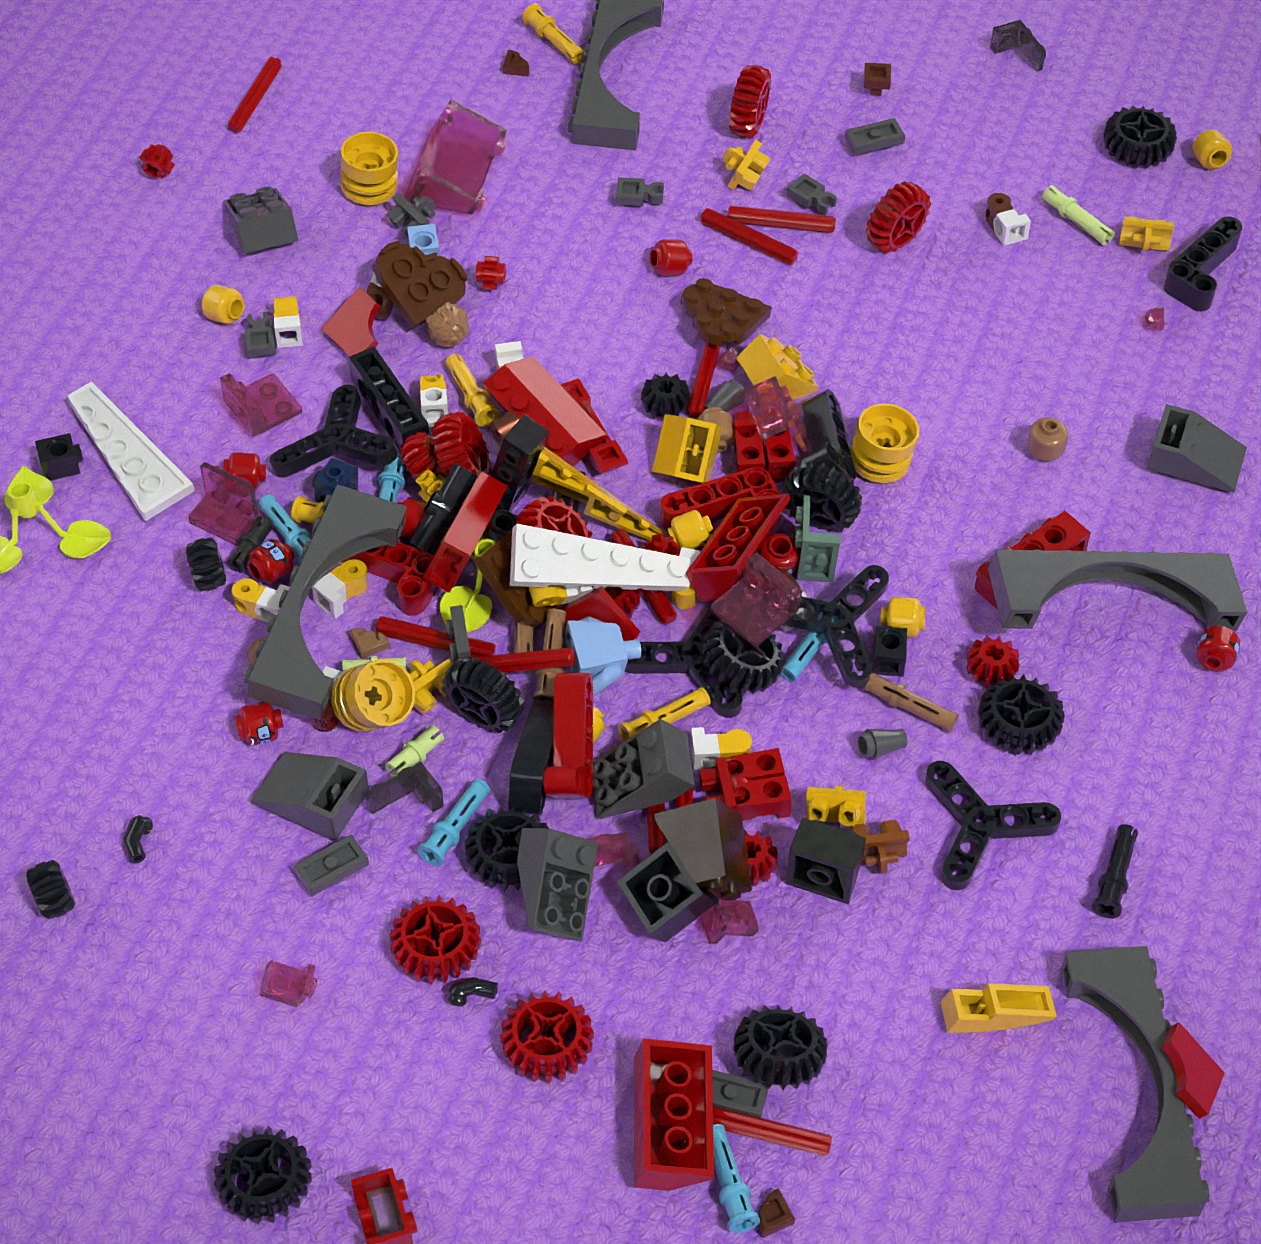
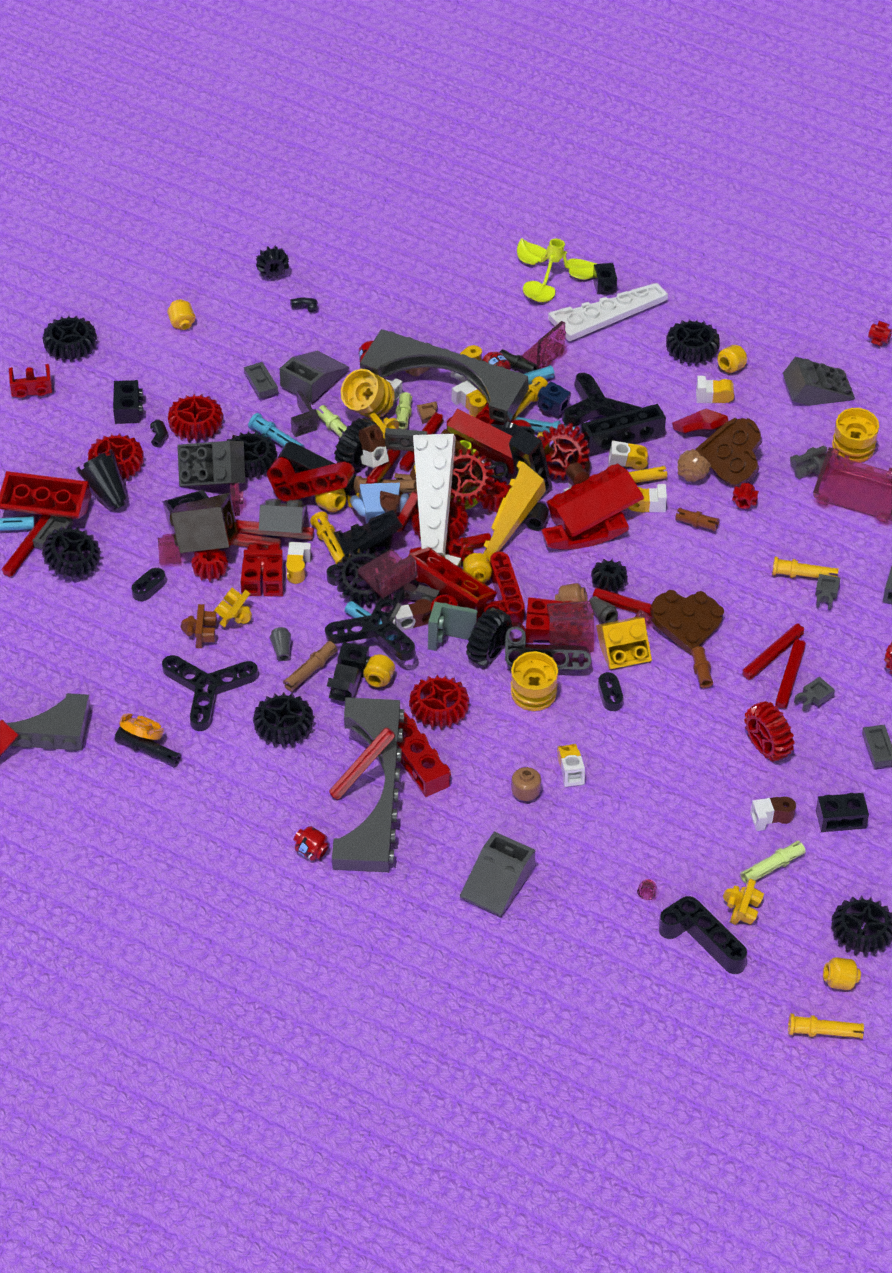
camera: 100 degrees right, 5 degrees down
black gear [186,537,226,591] -> none
clear pink bracket [220,373,303,437] -> none
red head [223,452,266,492] -> none
dark grey plate [244,312,276,358] -> none
clear pink bracket [259,960,317,1008] -> none
light blue brick [407,224,440,256] -> none
red head [649,239,693,276] -> none
yellow slope [652,414,723,483] -> none
yellow hips [723,139,771,191] -> none
pearl dark grey slope [786,817,866,905] -> none
yellow slope [940,983,1057,1033] -> none
red gear [966,635,1020,688] -> none
none -> black cone [76,449,127,510]
none -> black brick [113,380,143,424]
none -> light orange tile [119,713,164,740]
none -> black beam [131,568,166,601]
none -> yellow head [167,299,196,330]
none -> black brick [327,664,362,701]
none -> red axle [329,727,395,800]
none -> black wing [334,510,403,558]
none -> leg [359,424,389,468]
none -> copper tile [380,491,401,513]
none -> red gear [409,675,469,730]
none -> white leg [557,744,585,787]
none -> black beam [598,672,623,711]
none -> black gear [666,319,720,366]
none -> dark orange pin [675,507,720,532]
none -> dark orange pin [691,646,713,688]
none -> yellow pin [772,556,839,578]
none -> black brick [816,793,869,832]

